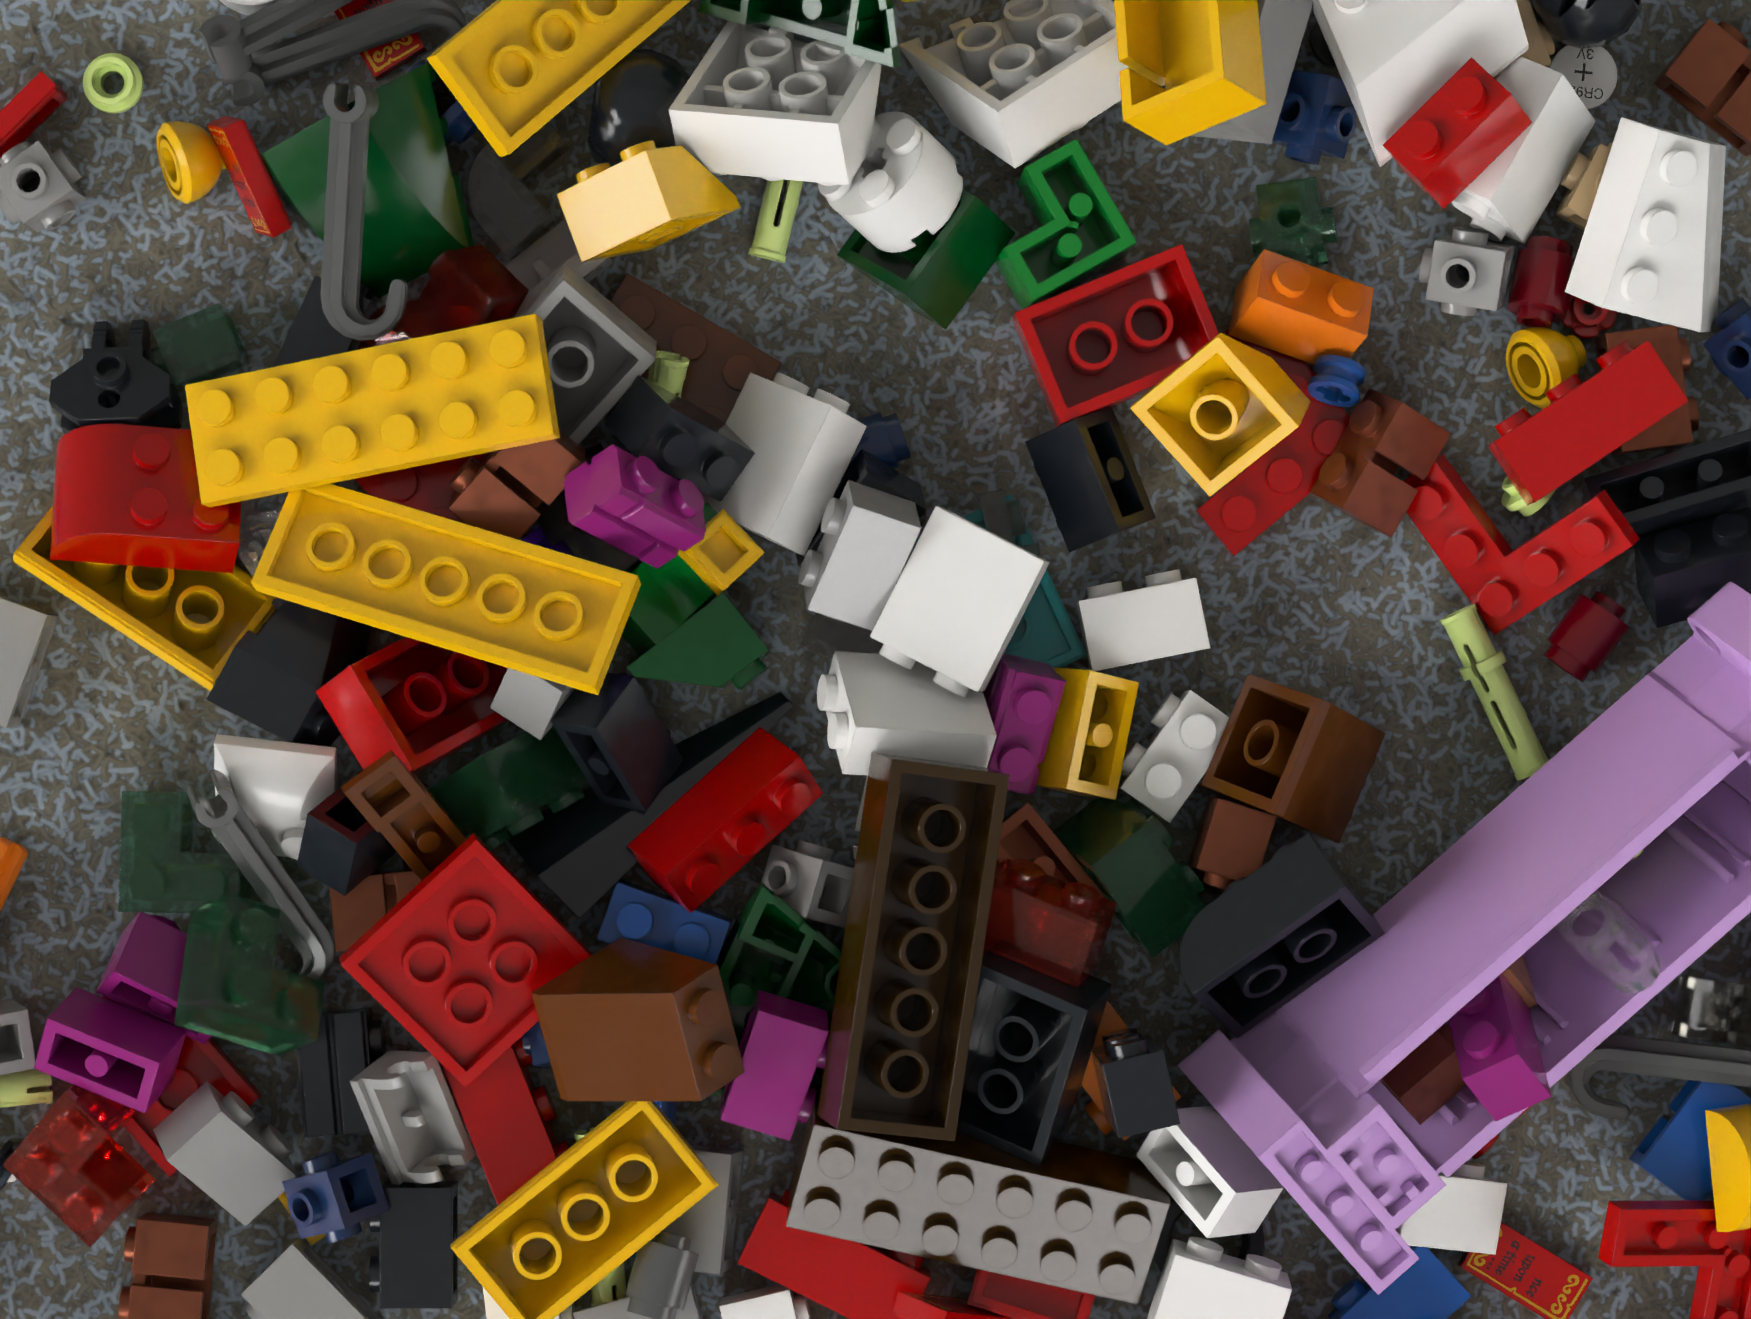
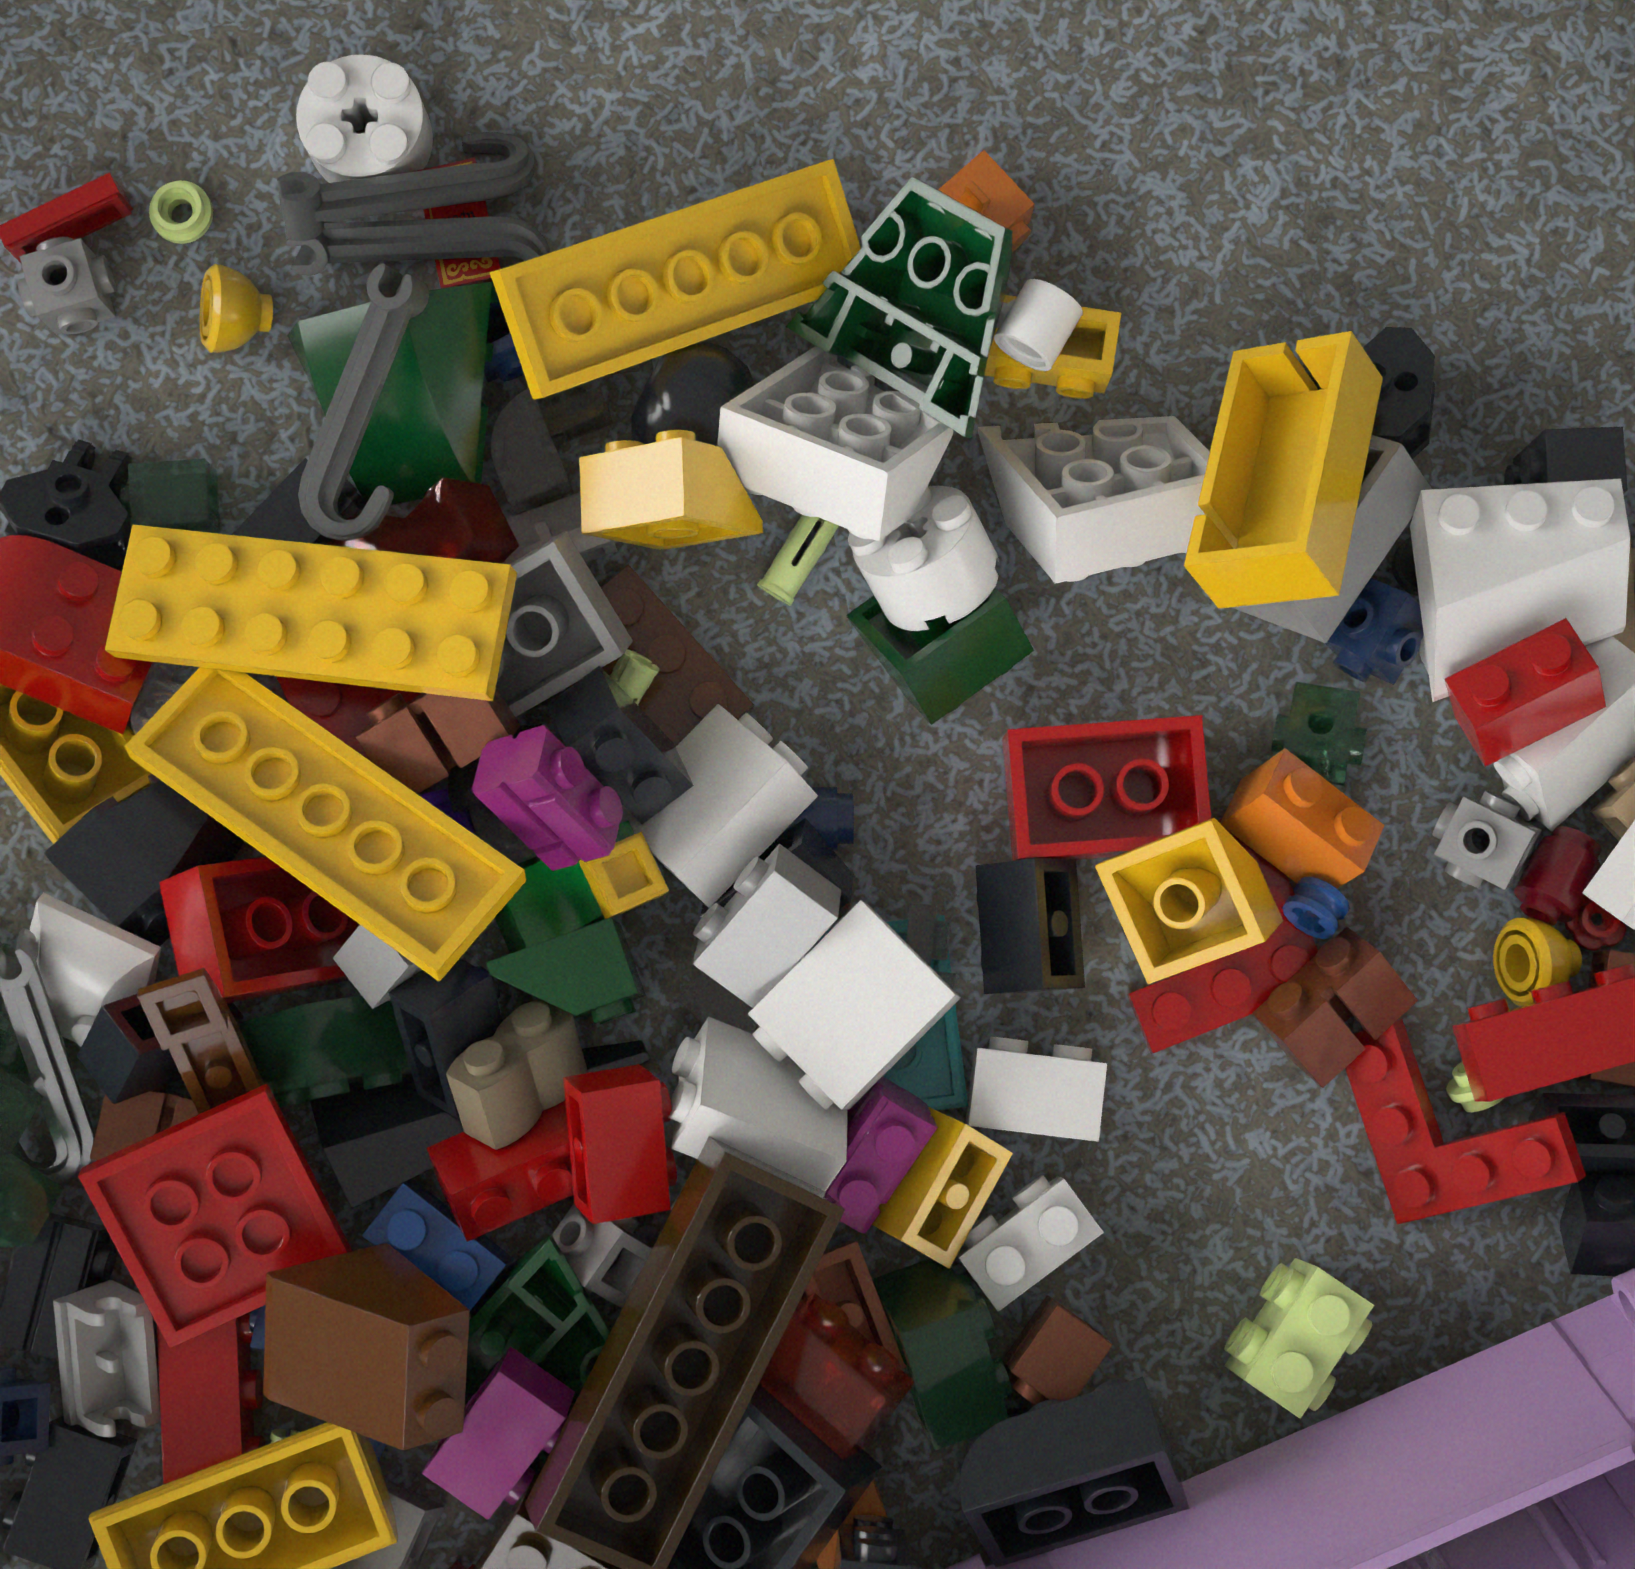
camera: 20 degrees right, 5 degrees down
red tile [206,116,292,238] -> none
green brick [995,139,1137,309] -> none
reddish brown slope [1201,674,1385,844] -> none
yellowish green pin [1440,604,1550,781] -> none
dark red brick [1543,591,1629,683] -> none
none -> dark tan brick [446,999,588,1150]
none -> red brick [563,1064,677,1224]
none -> yellowish green brick [1224,1258,1374,1419]

